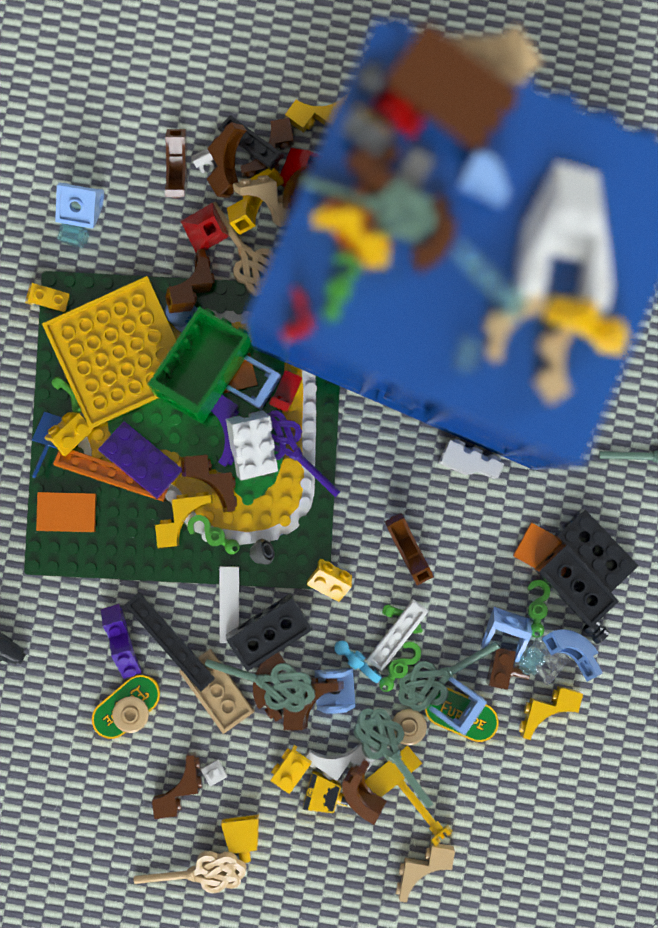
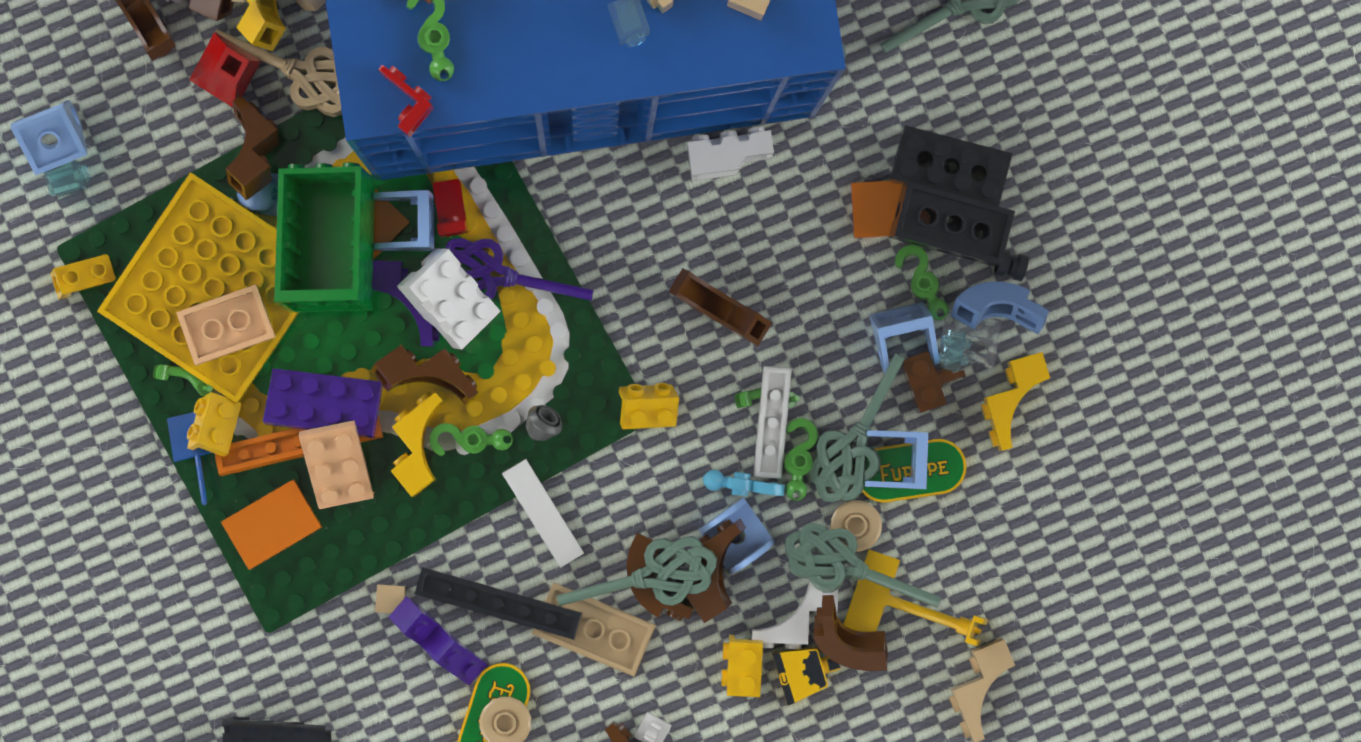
camera: 35 degrees left, 0 degrees up
black brick [225,593,313,672] -> none
none -> light nougat plate [176,284,276,366]
none -> light nougat plate [299,420,374,509]
none -> tan tile [375,584,406,613]

